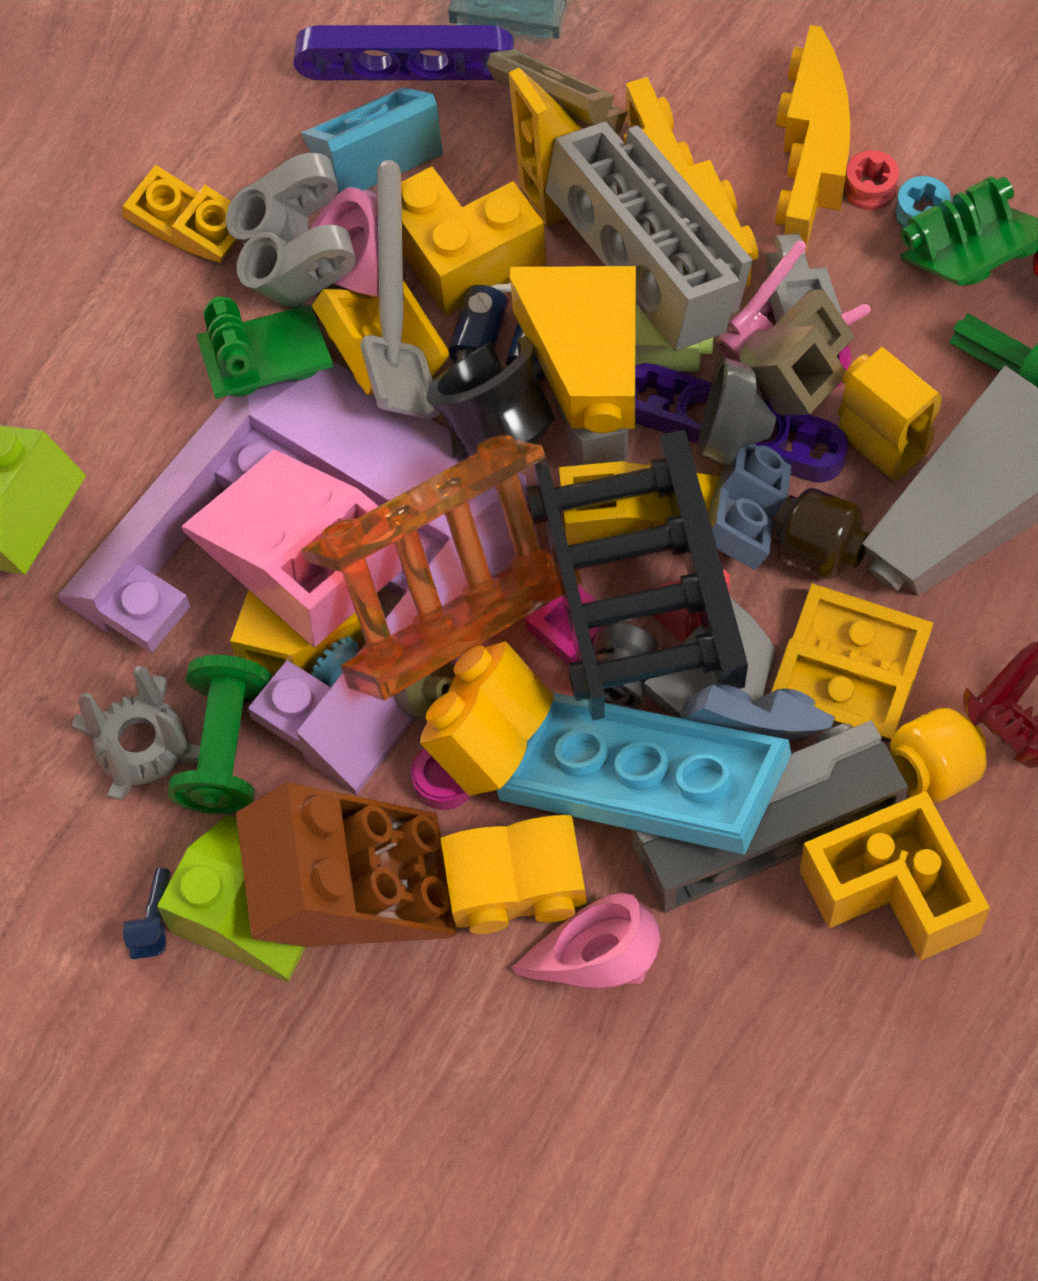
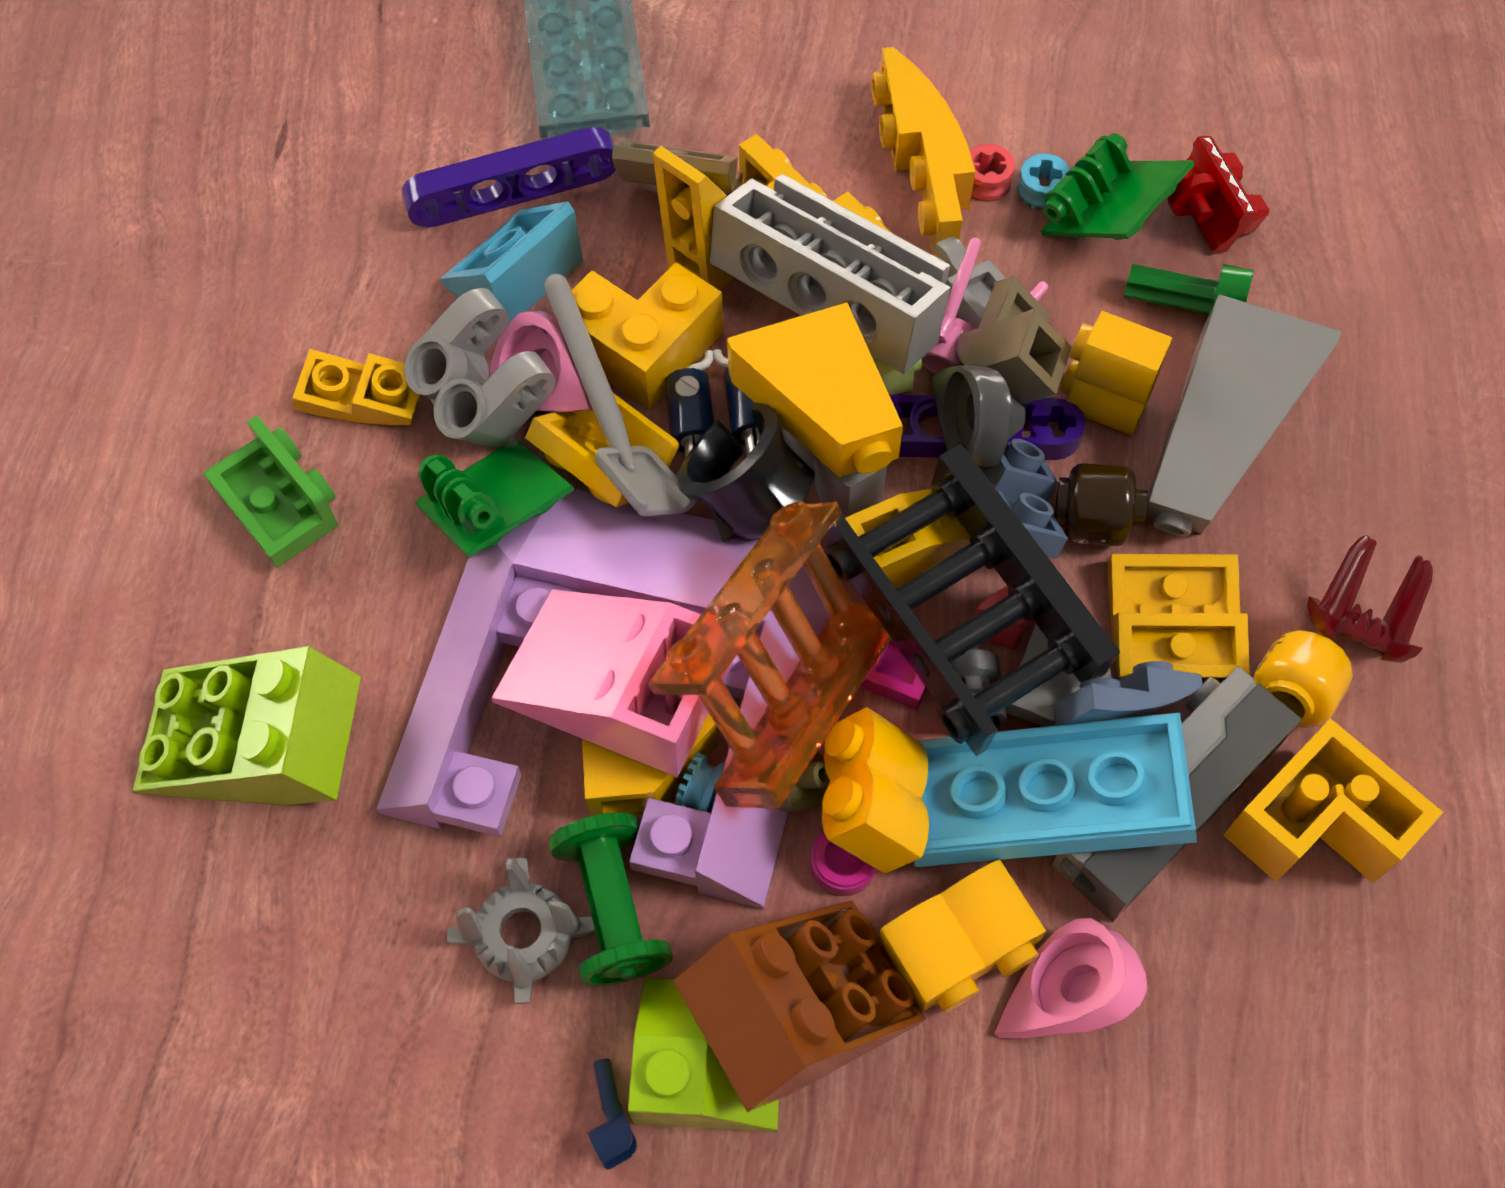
camera: 25 degrees left, 0 degrees up
none -> bright green bracket [203,415,339,568]

